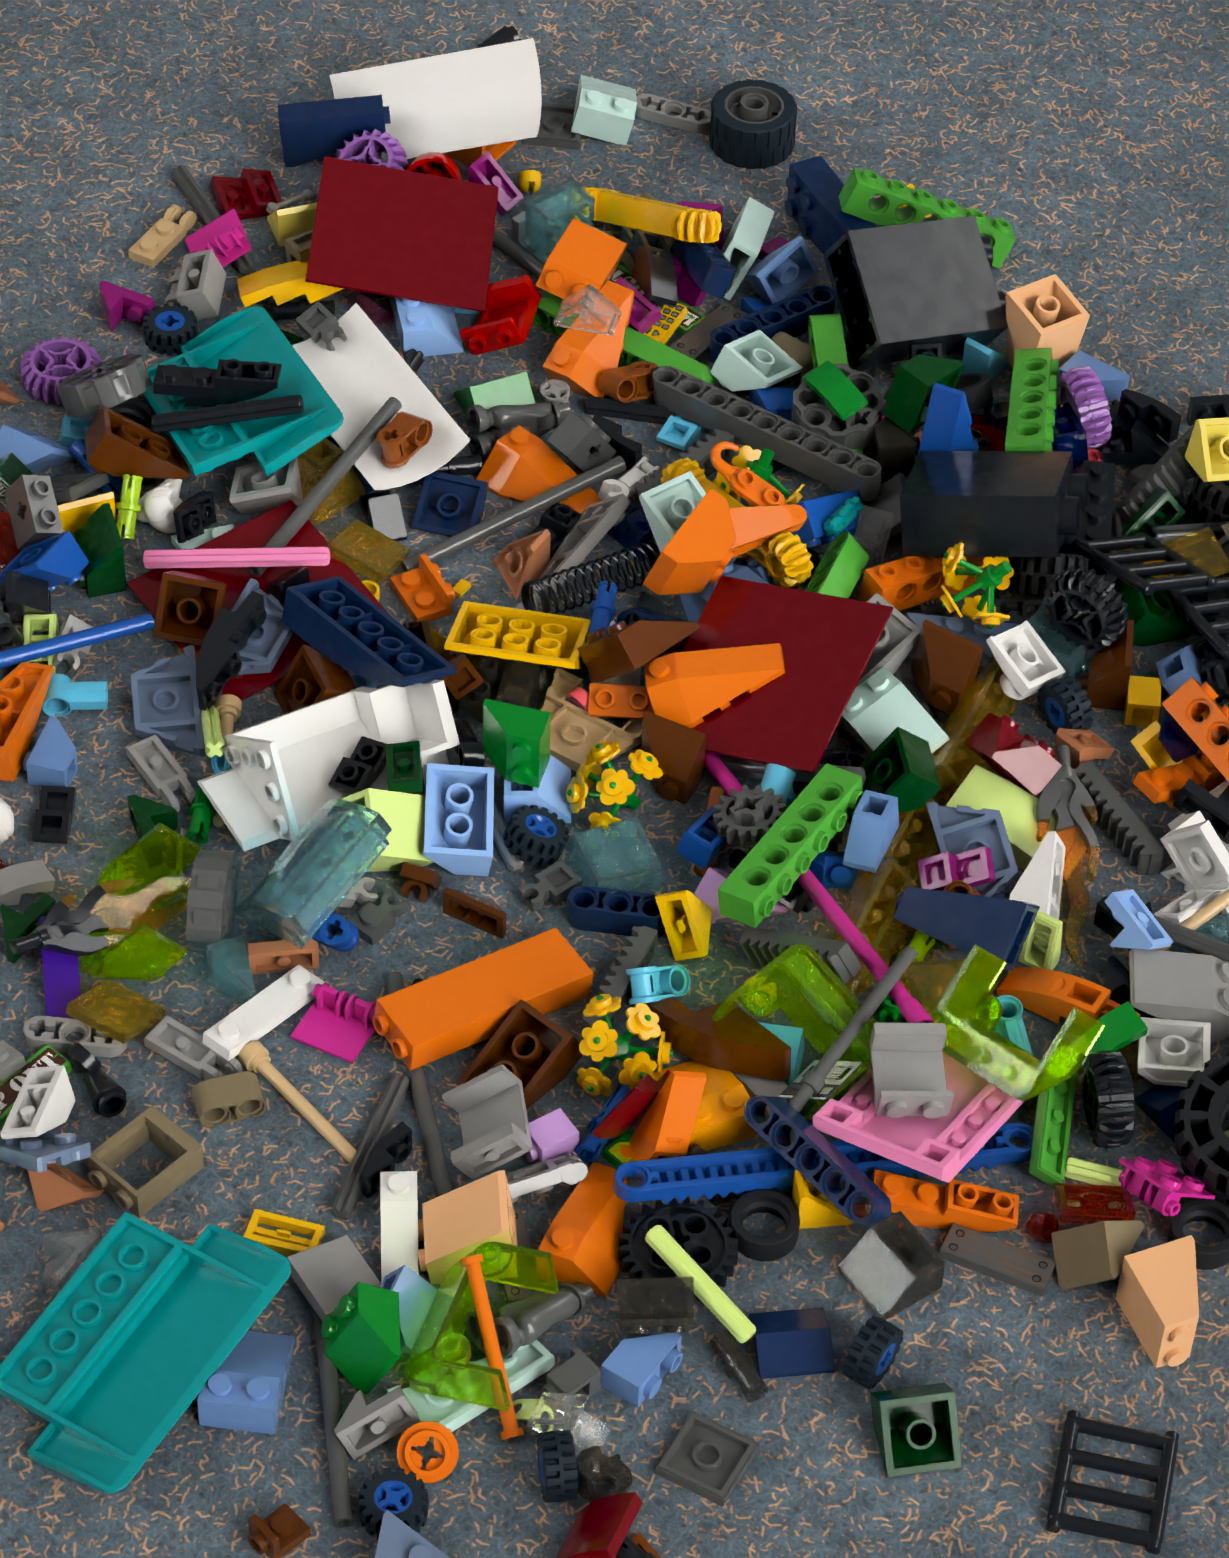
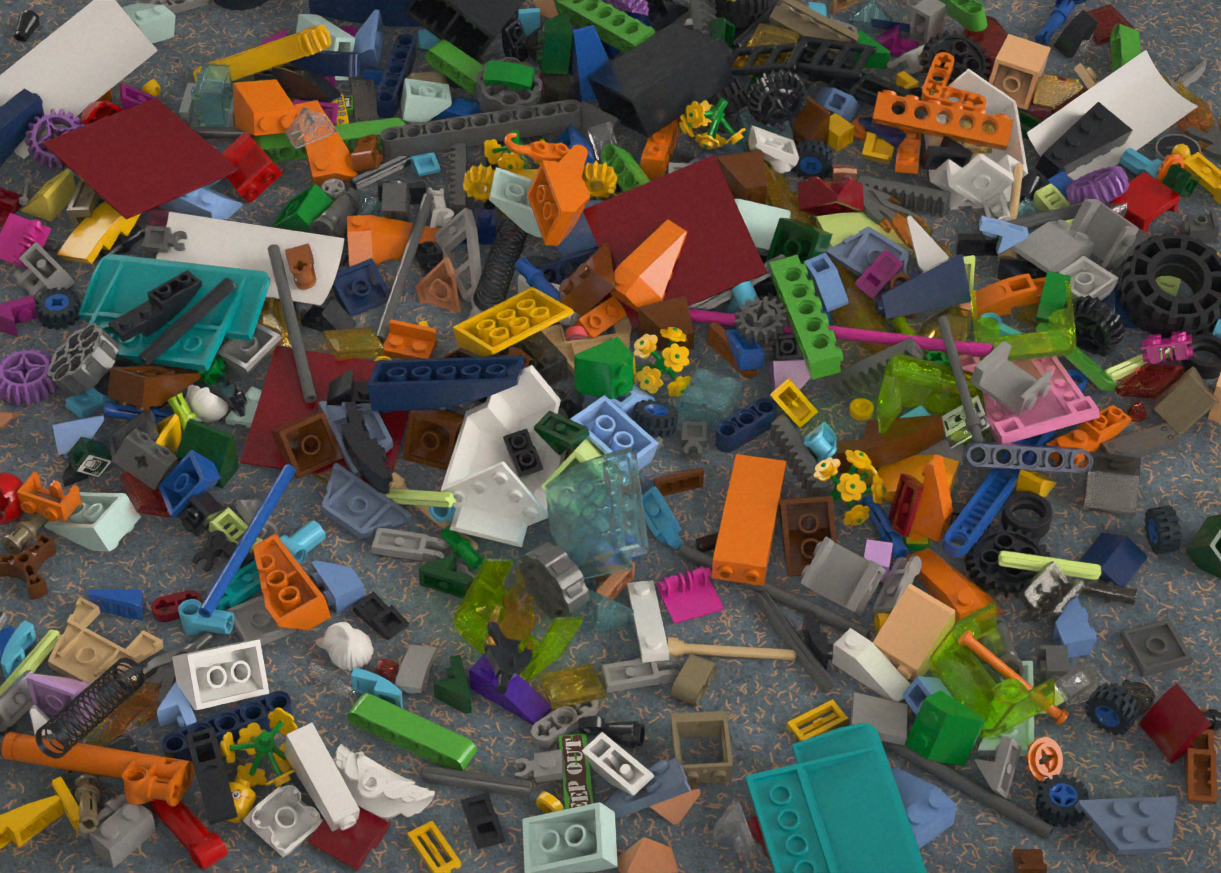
camera: 45 degrees left, 0 degrees up
bright pink axle [143,547,331,569] -> none
teal axle [823,496,864,538] -> none
none -> green gear [196,357,227,385]
none -> dark azure hinge [634,486,684,551]

